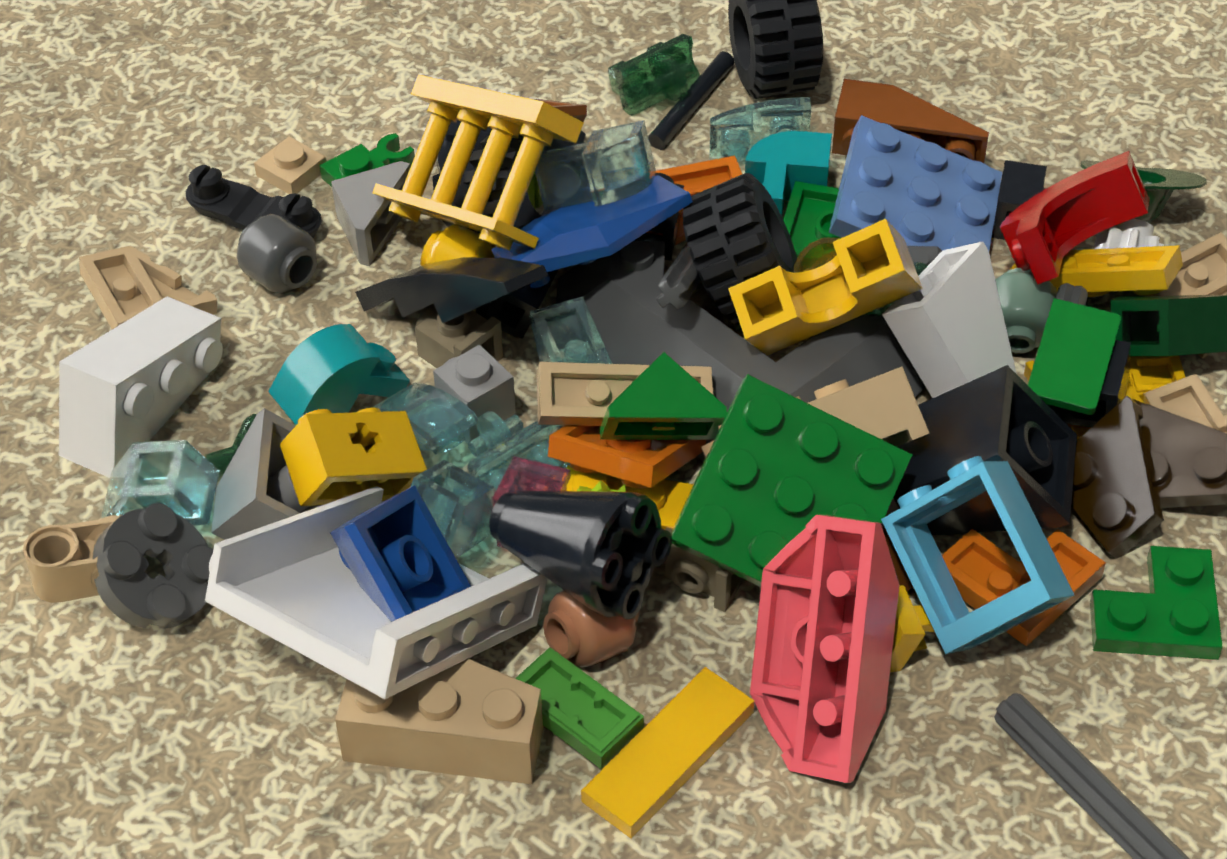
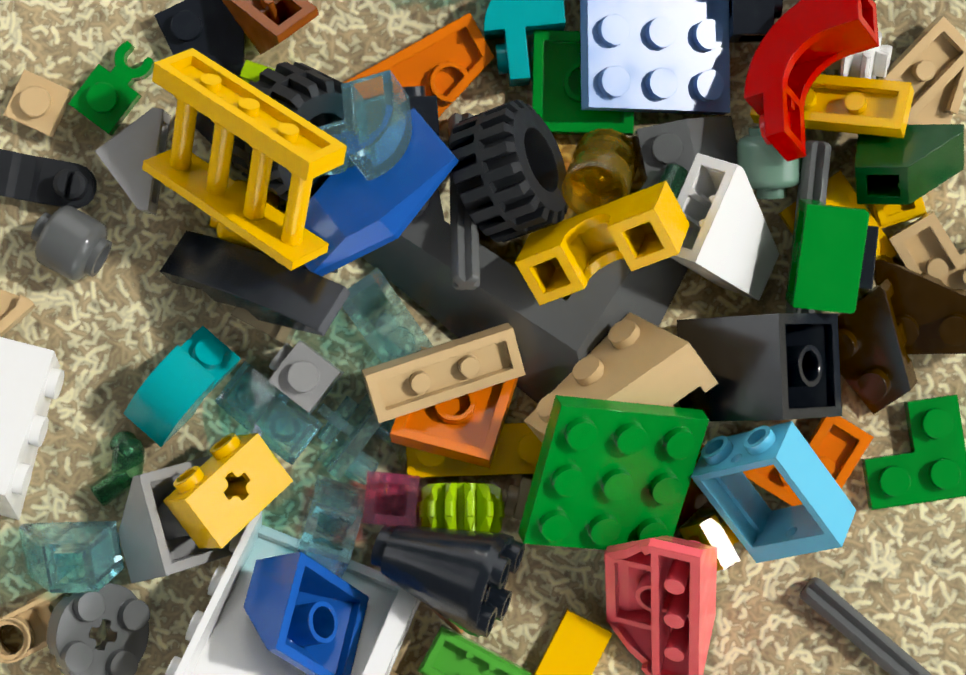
camera: 15 degrees left, 40 degrees up
green slope [600,352,727,440] -> none

